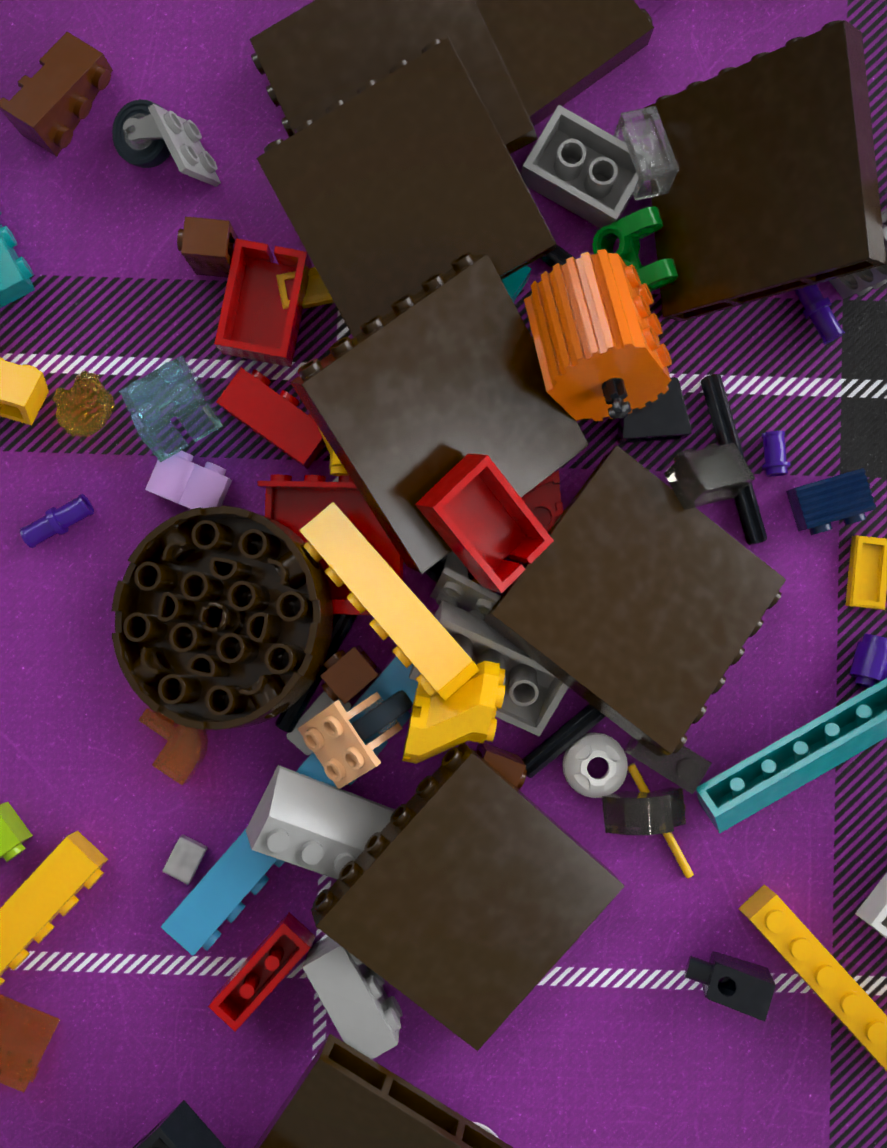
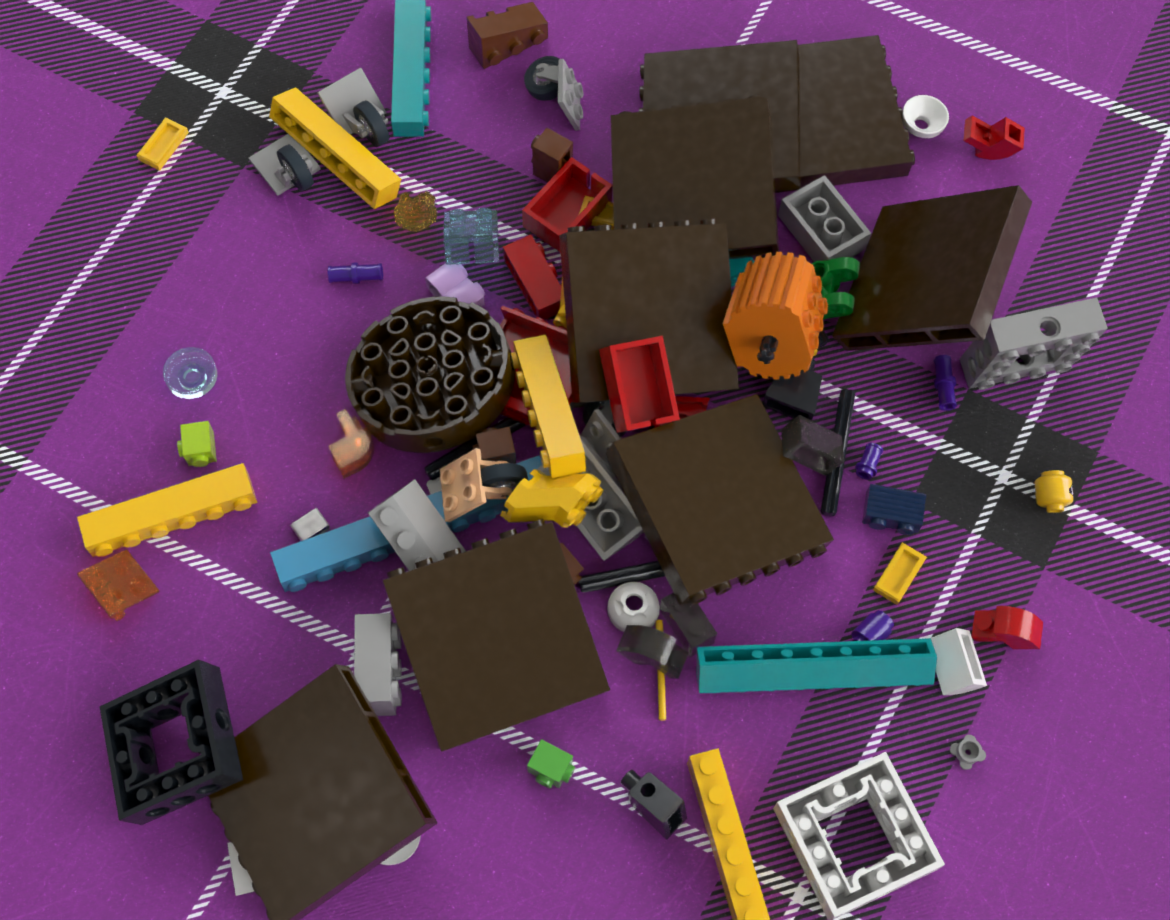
camera: 30 degrees right, 20 degrees down
red brick [208,912,315,1032] -> none
clear panel [613,106,679,200] -> none
none -> bright green brick [527,739,576,788]

